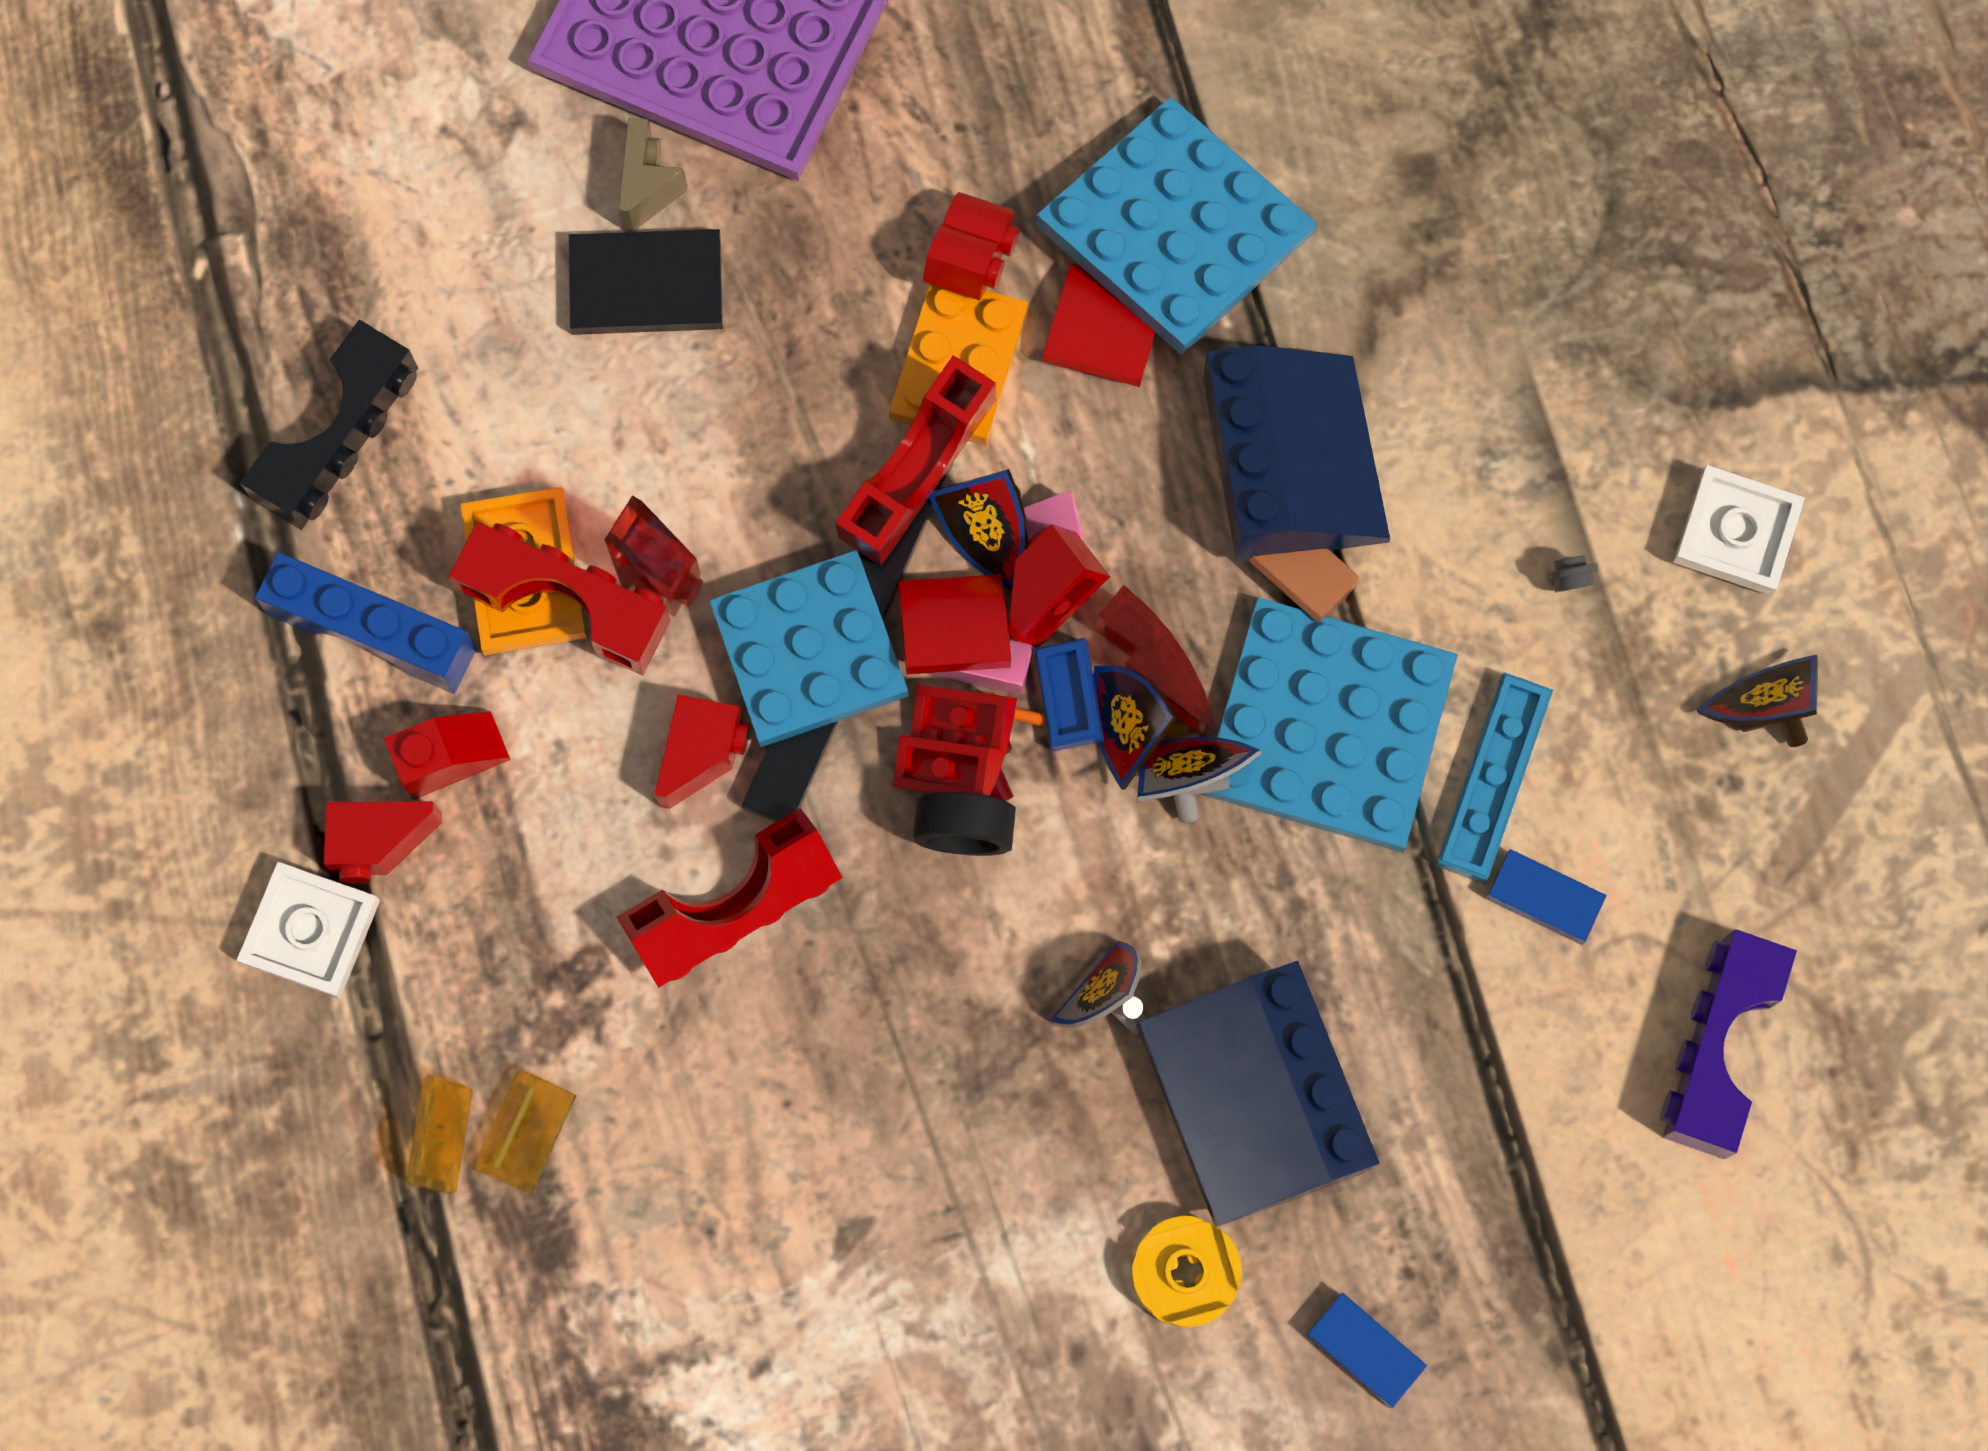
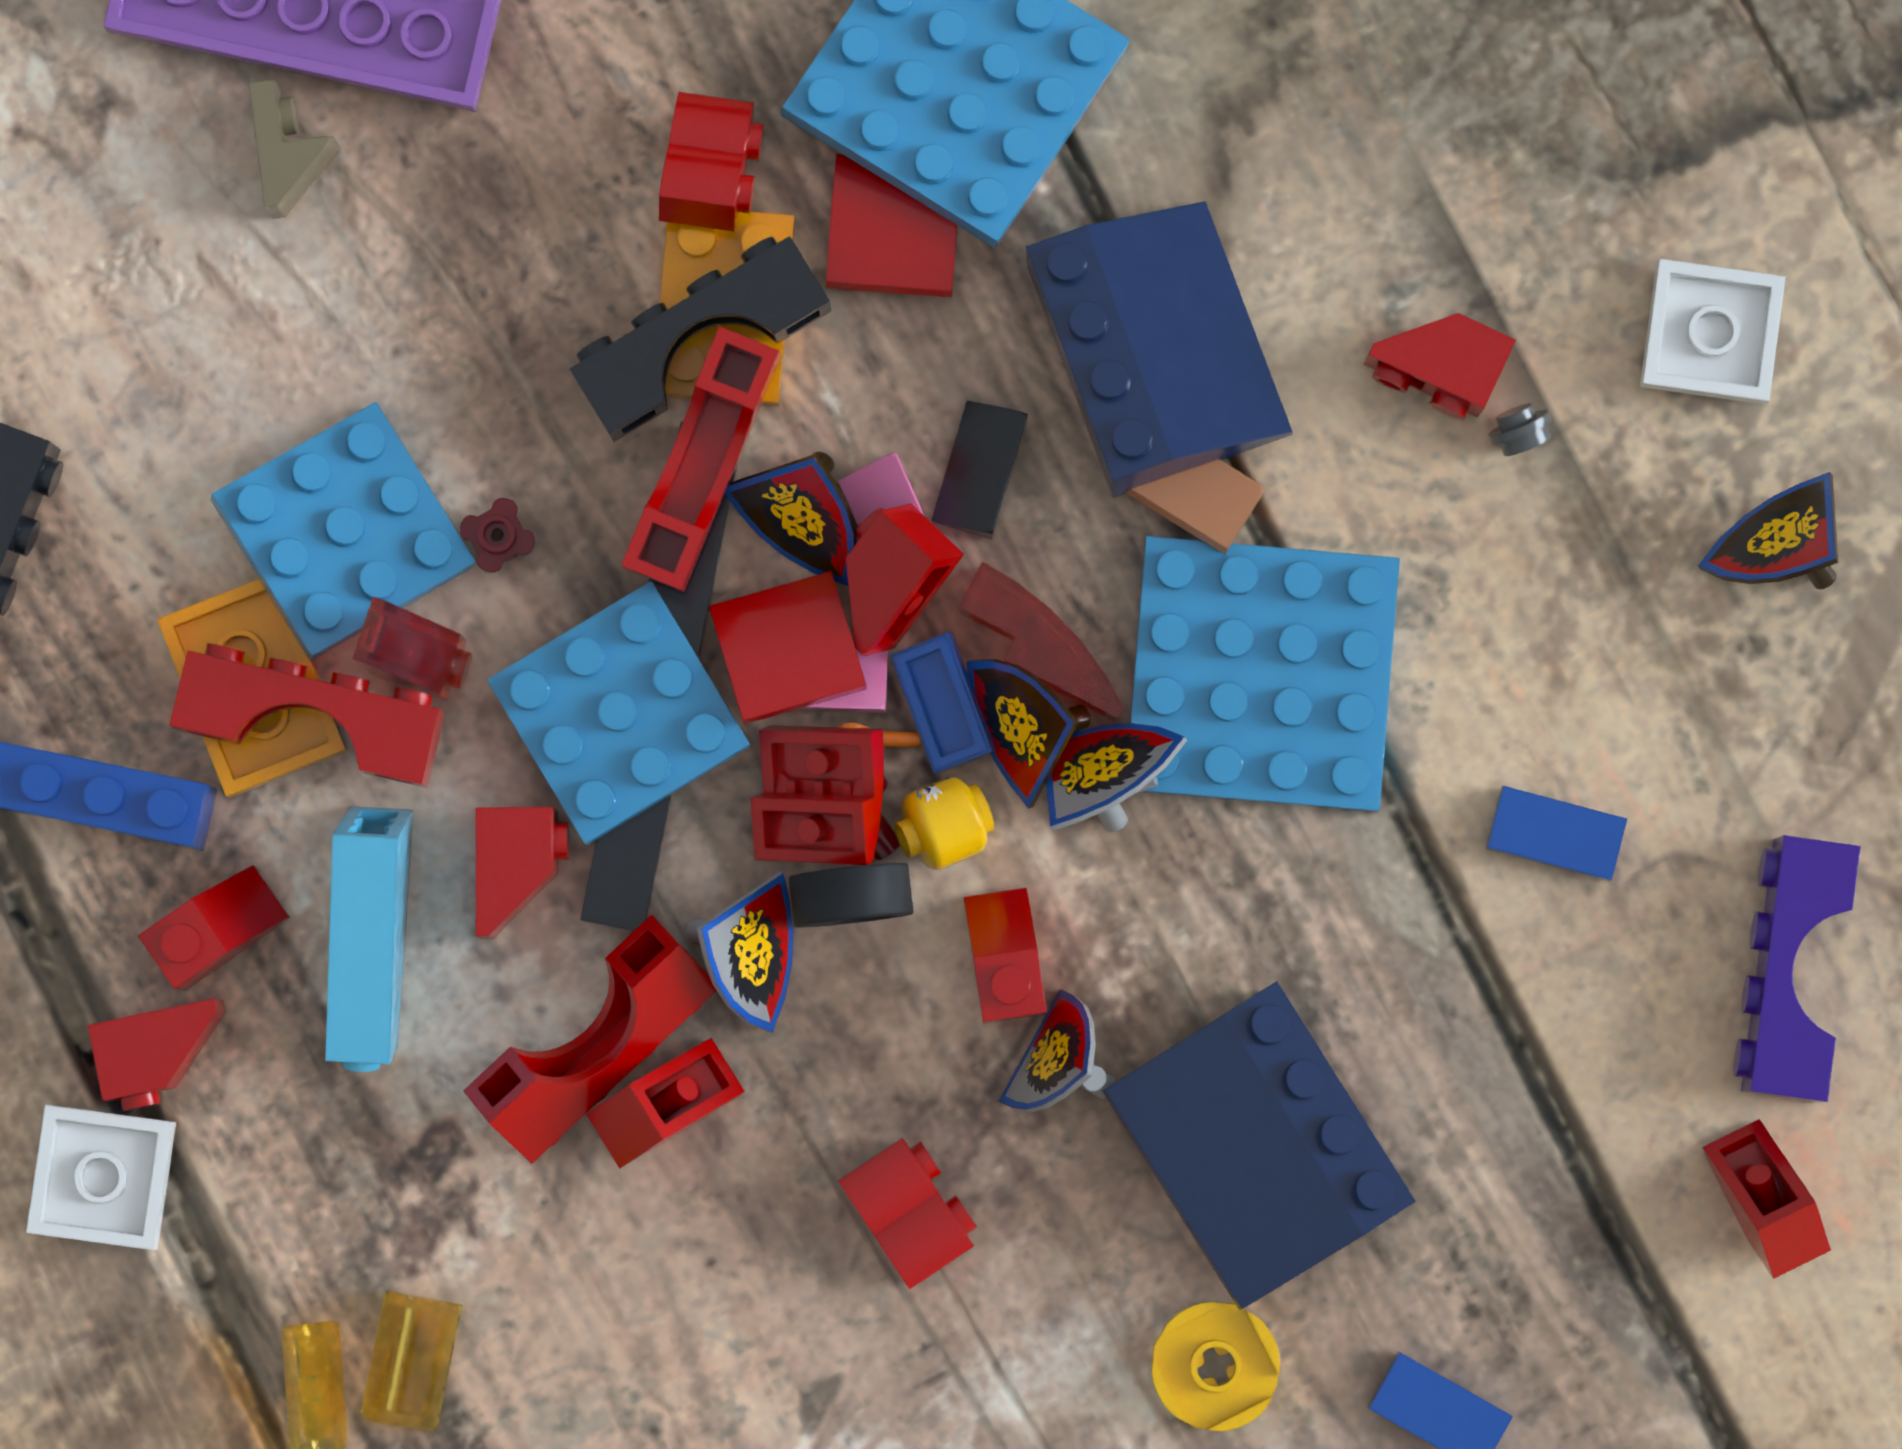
camera: 10 degrees left, 10 degrees up
black tile [569,229,723,335] -> none
dark azure tile [1435,672,1553,884] -> none
none -> dark azure plate [210,402,476,661]
none -> medium azure slope [325,806,413,1072]
none -> dark red plate [460,498,535,573]
none -> black arch [570,236,831,442]
none -> red slope [586,1038,745,1169]
none -> shield [686,872,794,1033]
none -> red brick [838,1137,977,1290]
none -> yellow head [894,777,994,870]
none -> black slope [931,400,1028,540]
none -> red slope [964,888,1047,1024]
none -> red slope [1363,313,1516,420]
none -> red slope [1702,1119,1831,1279]

